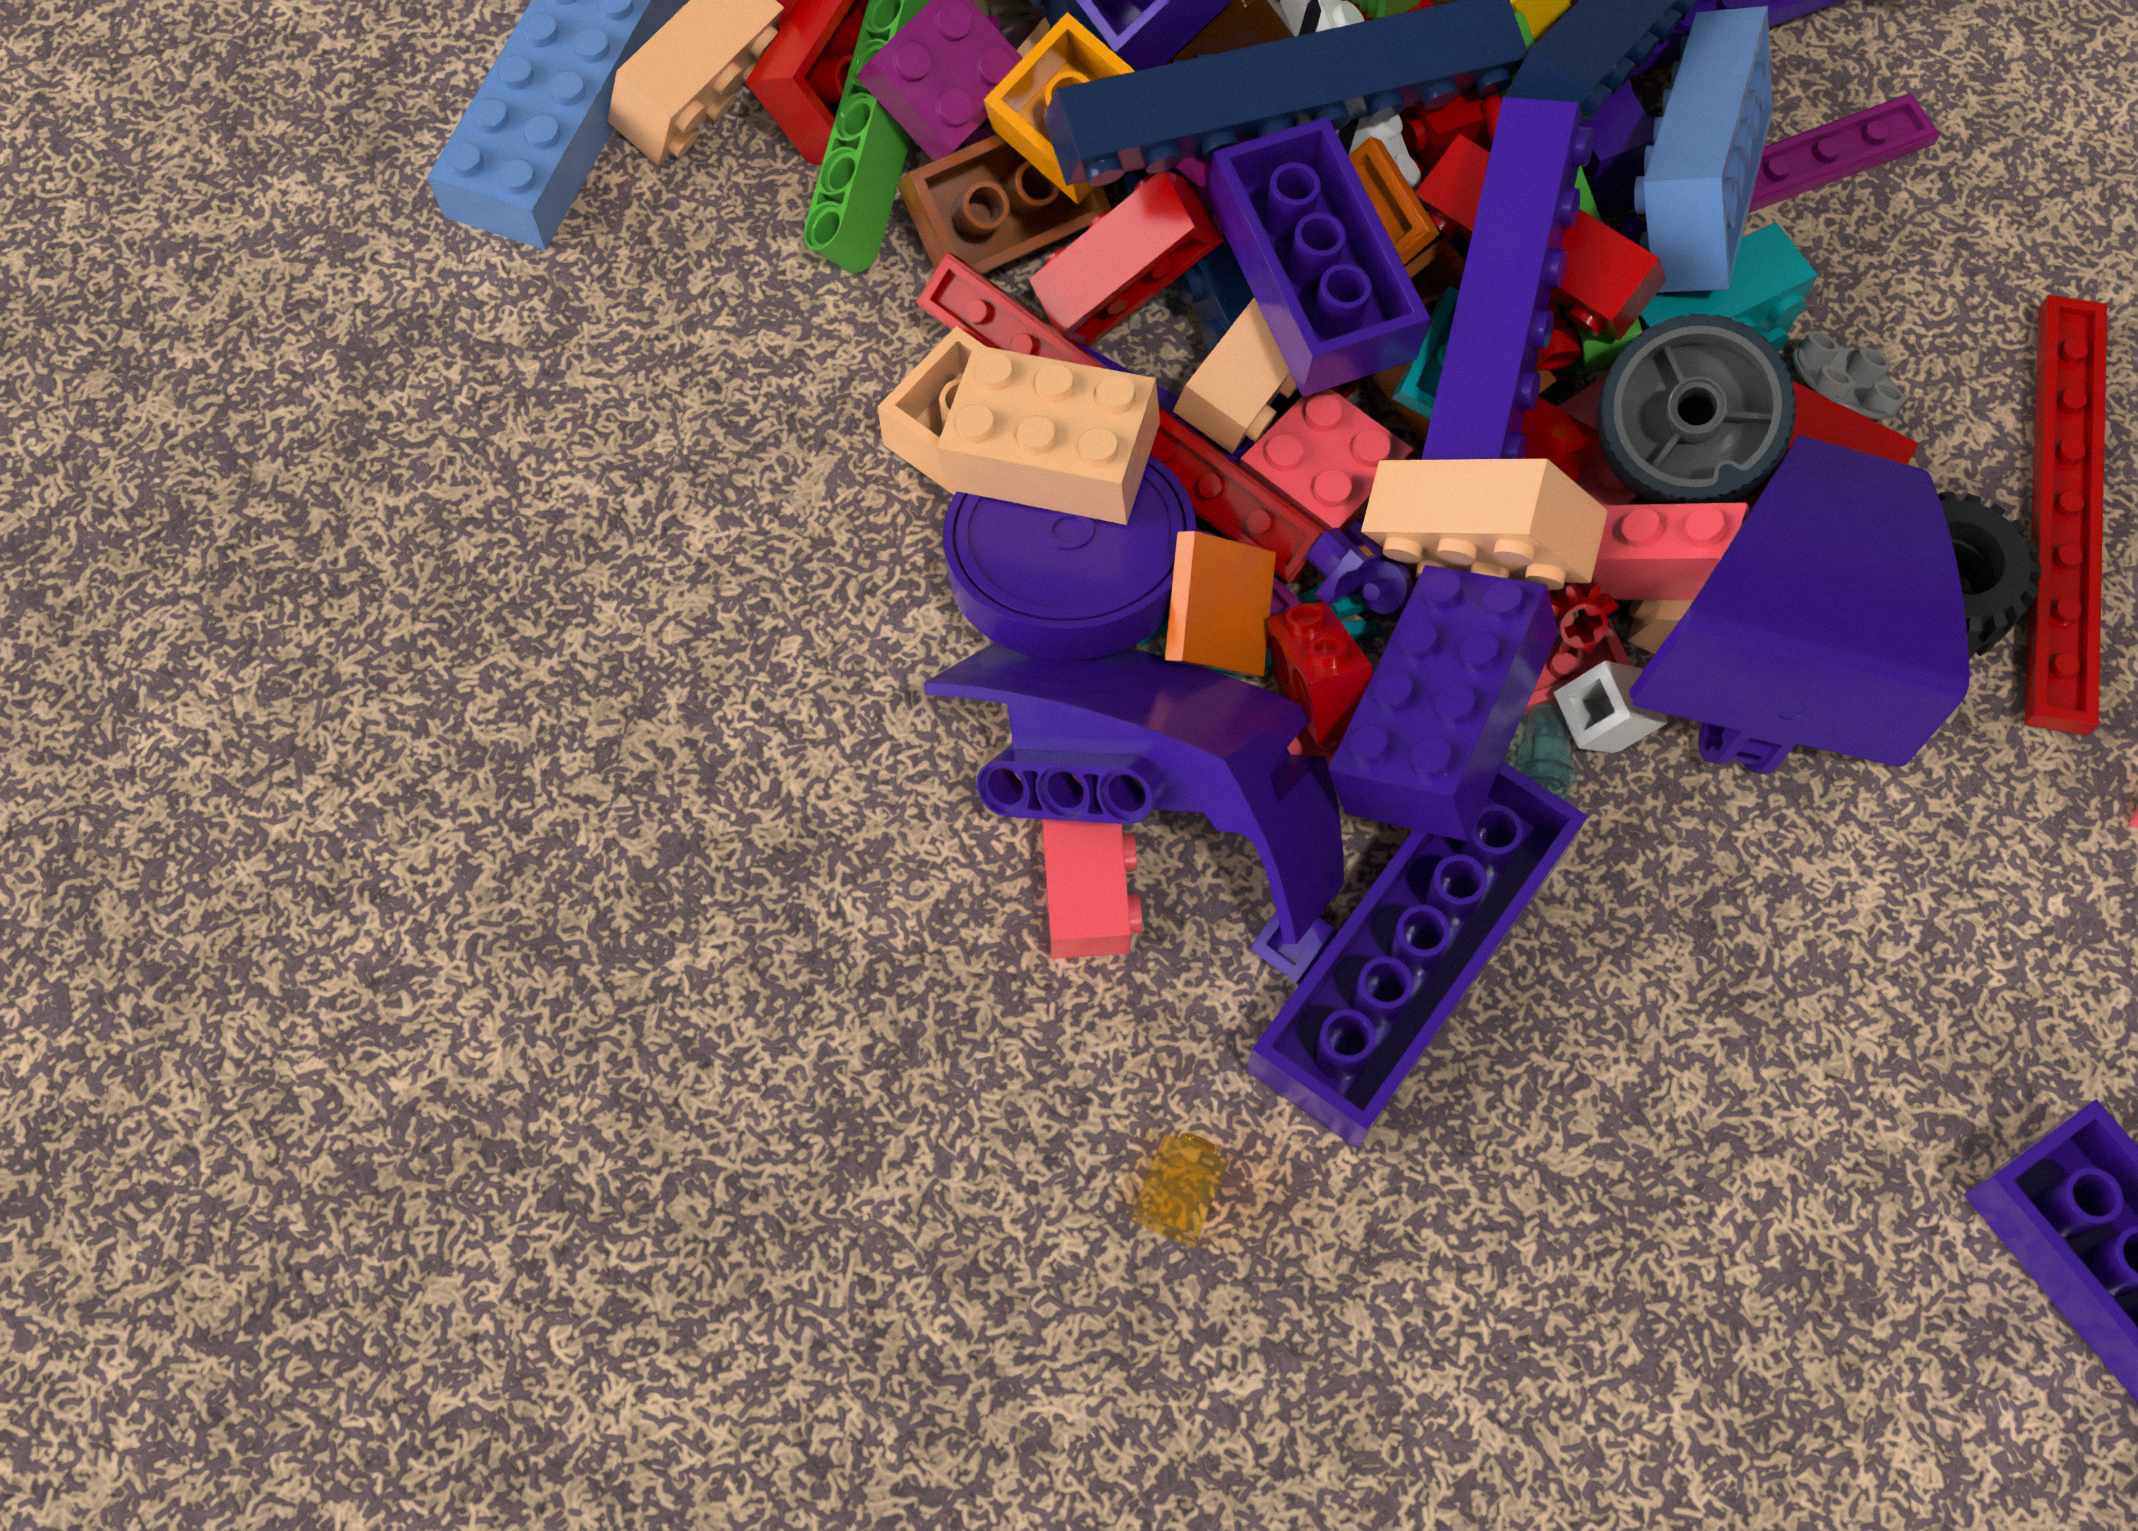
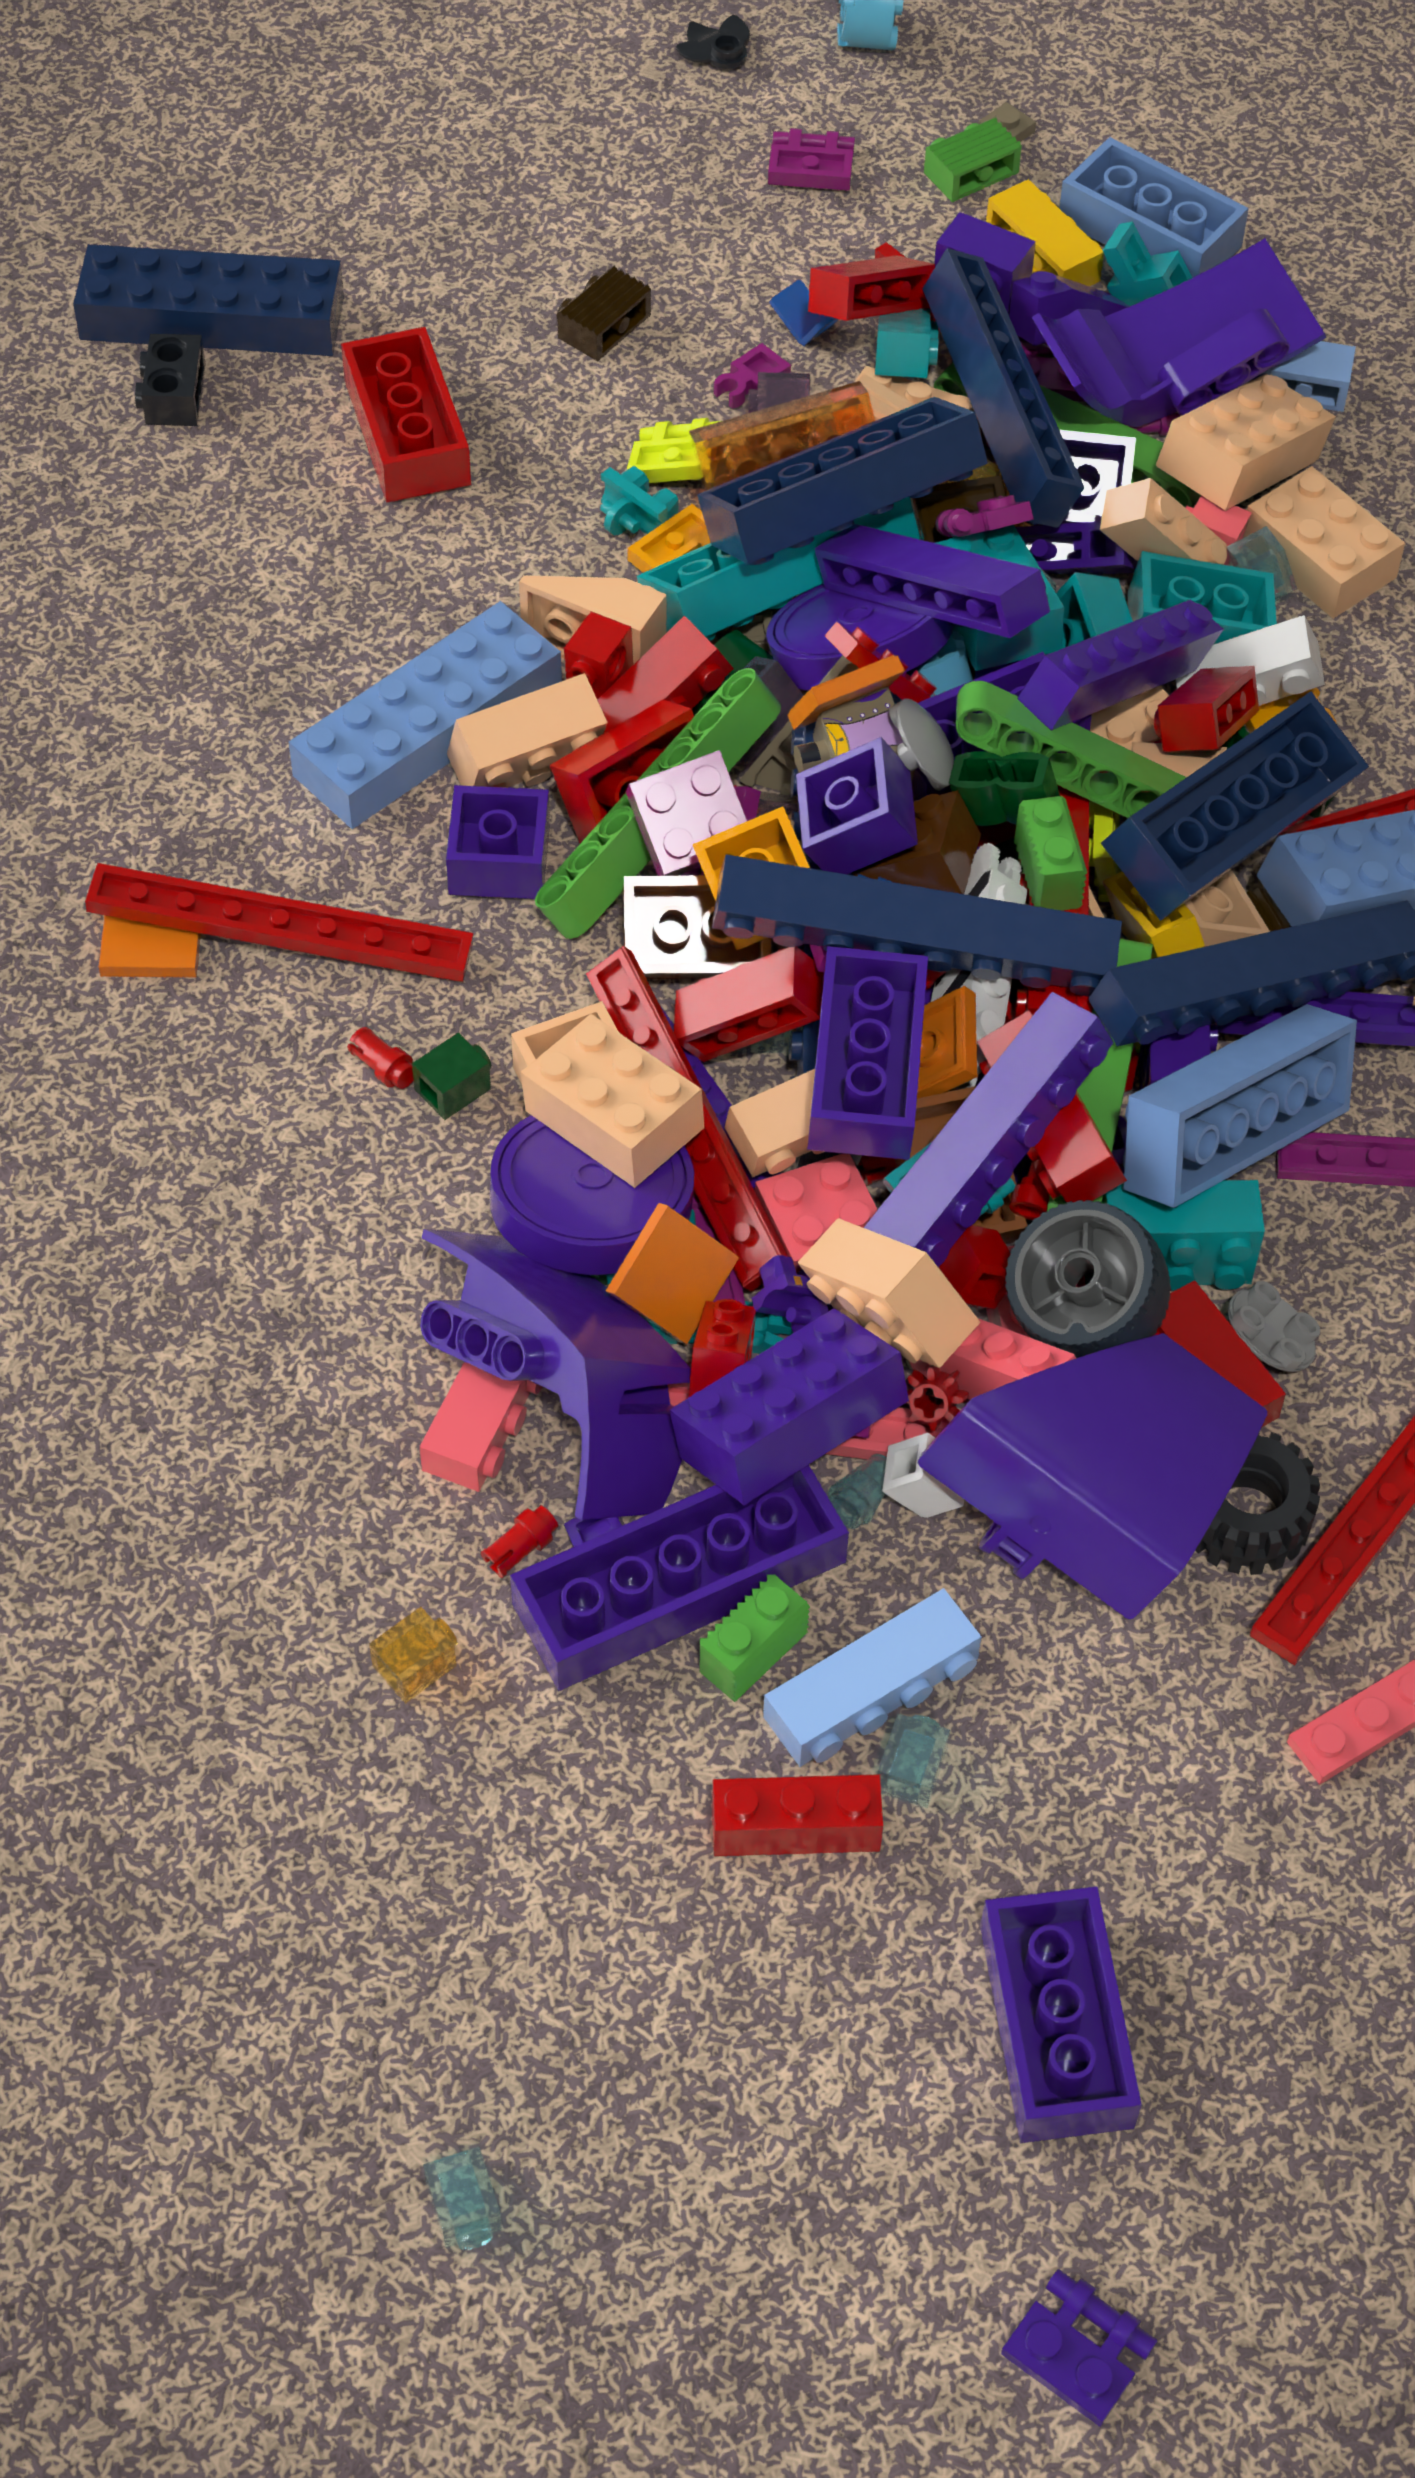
camera: 25 degrees right, 10 degrees down
none -> red plate [85,863,473,982]
none -> orange tile [98,915,201,978]
none -> red animal [347,1027,413,1089]
none -> dark green brick [412,1032,492,1120]
none -> dark purple brick [446,785,550,899]
none -> red animal [480,1505,559,1578]
none -> bright green brick [699,1575,810,1702]
none -> red brick [712,1774,883,1856]
none -> light blue brick [763,1588,982,1767]
none -> clear light blue brick [877,1713,950,1809]

